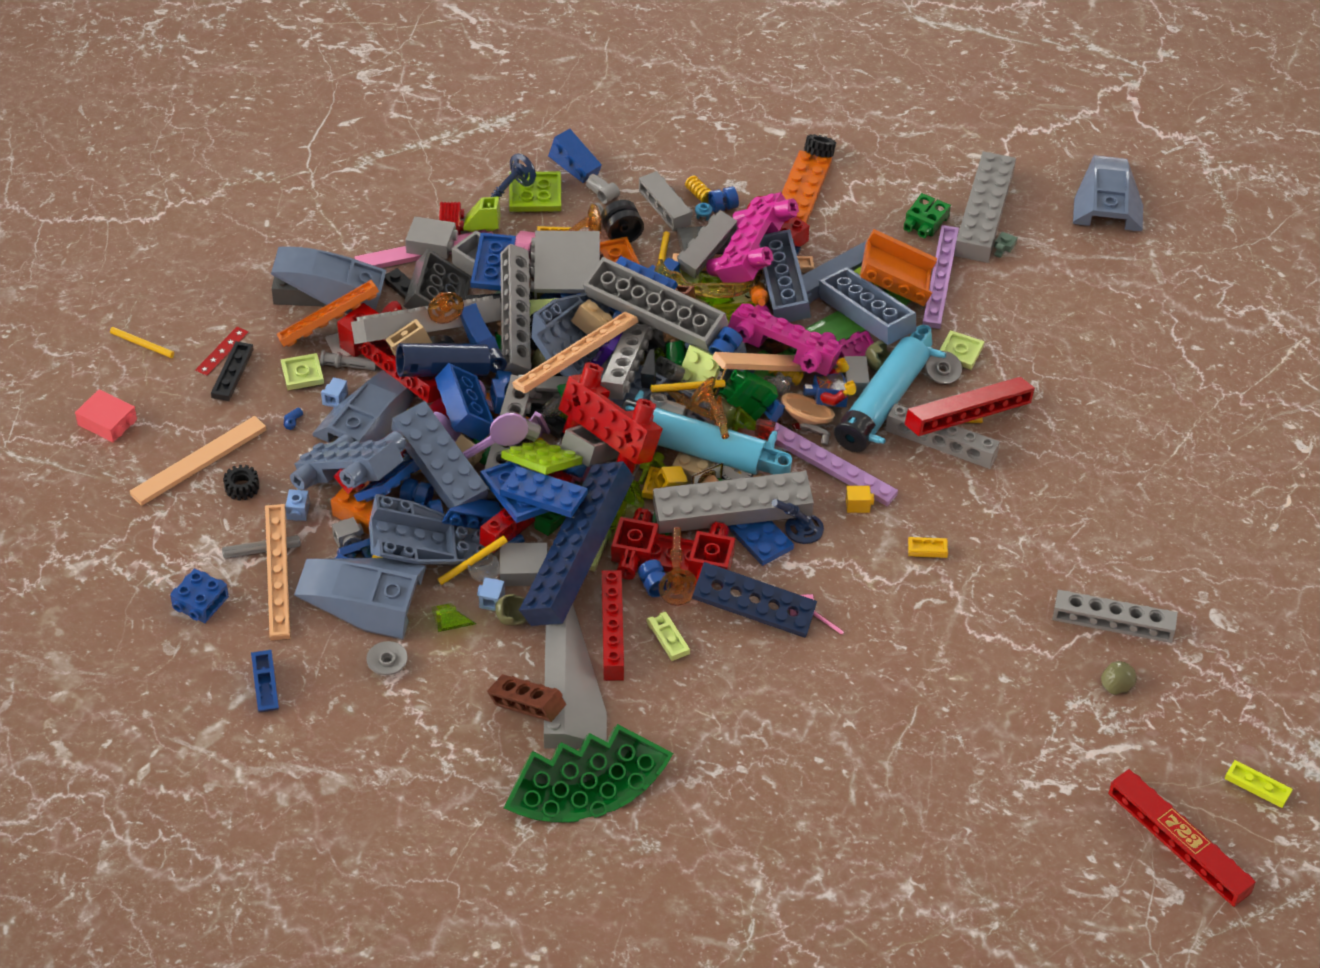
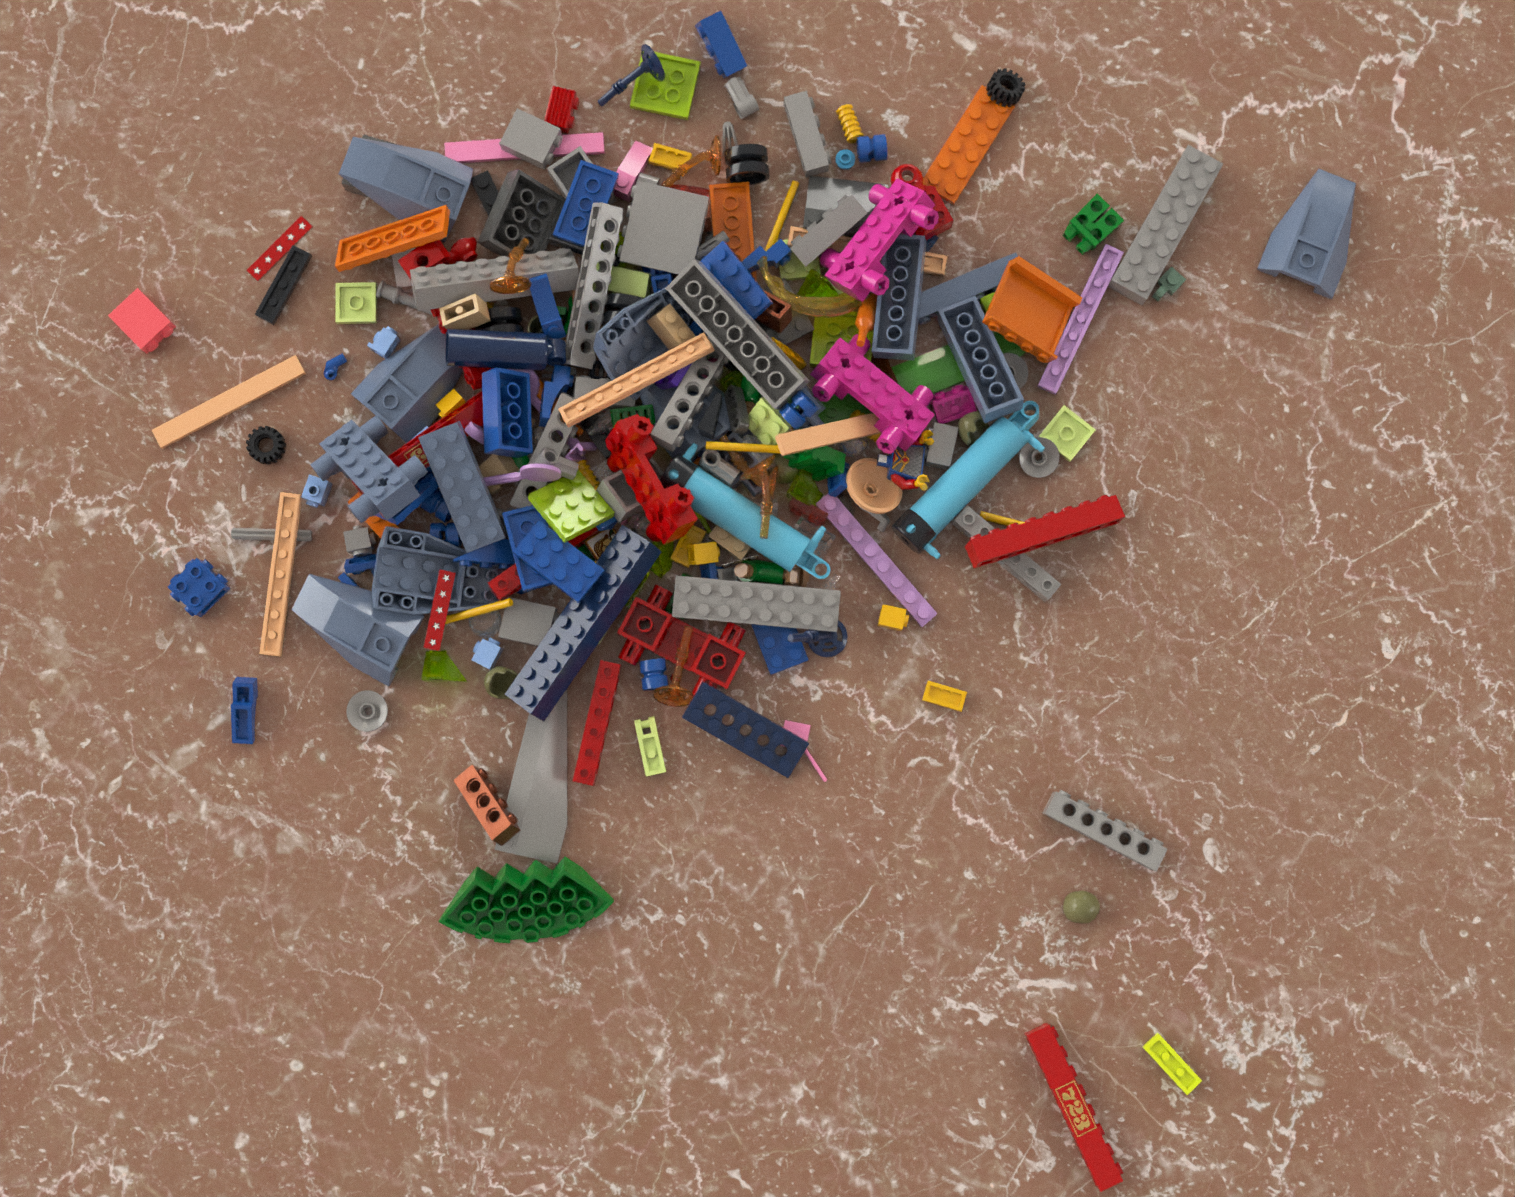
camera: 15 degrees right, 35 degrees up
yellow bar [110,327,174,358] -> none
lime slope [463,197,501,232] -> none
none -> red sticker [423,569,456,651]

